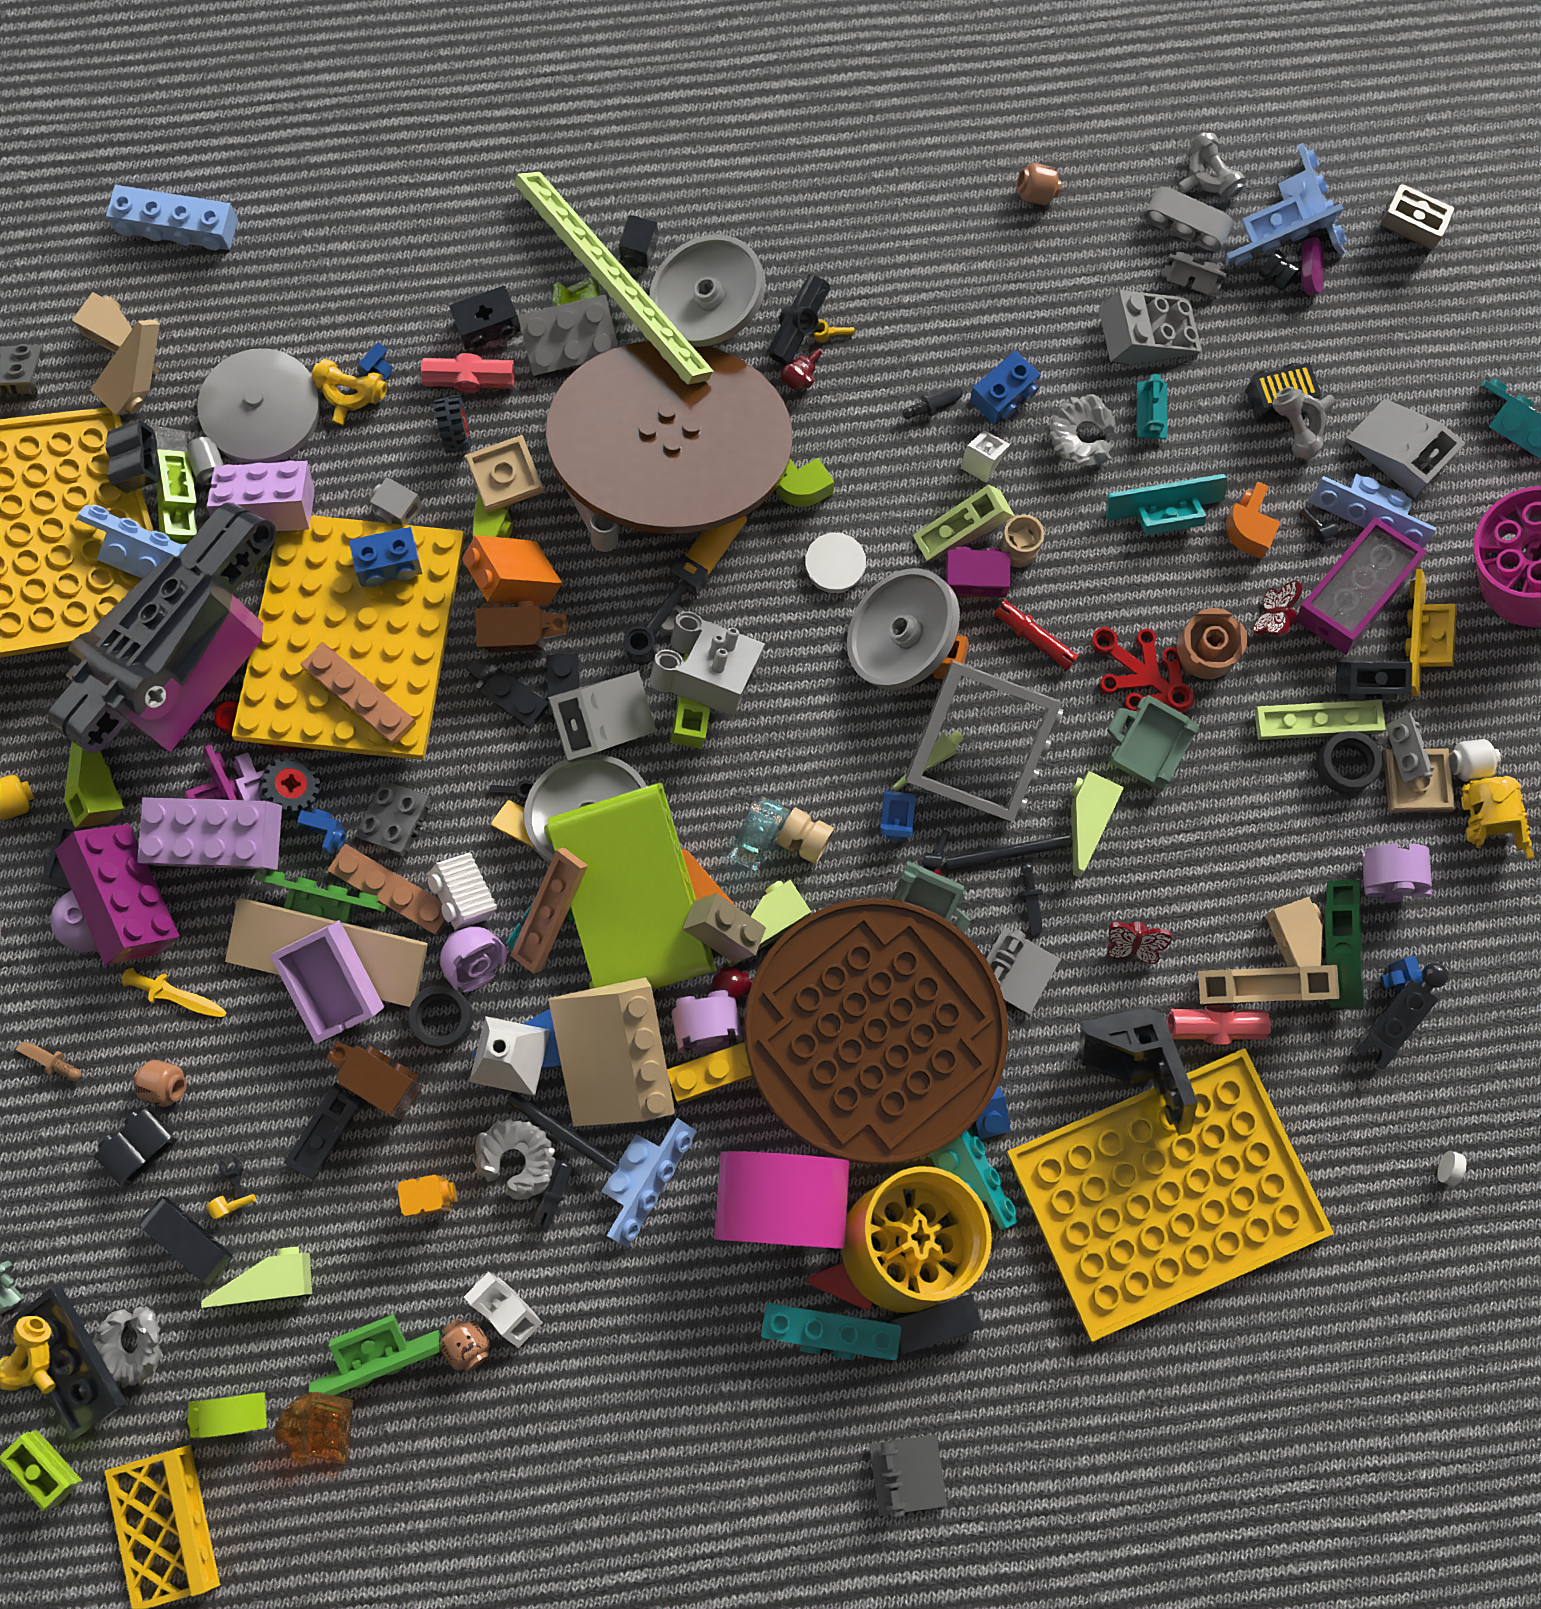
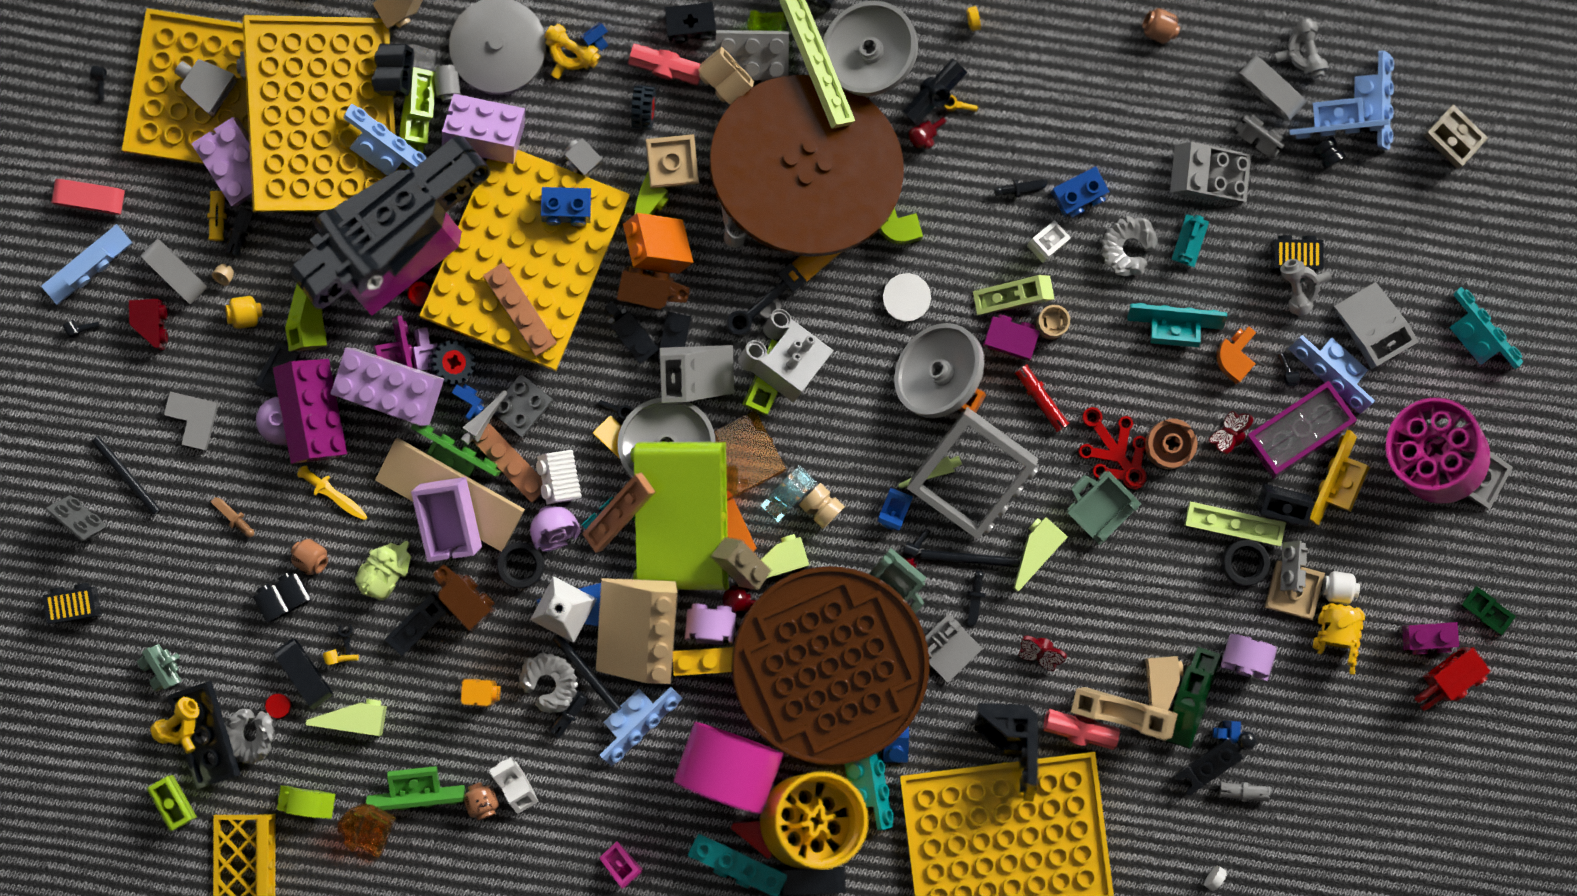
camera: 15 degrees right, 10 degrees up
magenta tile [1301,237,1324,296] -> none
none -> red tile [265,693,291,718]
none -> yellowish green helmet [355,541,411,600]
none -> light grey piece [460,390,507,445]
none -> dark pink slope [599,841,643,889]
none -> tan brick [698,47,754,105]
none -> clear orange piece [714,411,787,501]
none -> yellow tile [966,6,981,32]
none -> light grey pin [1219,782,1271,802]

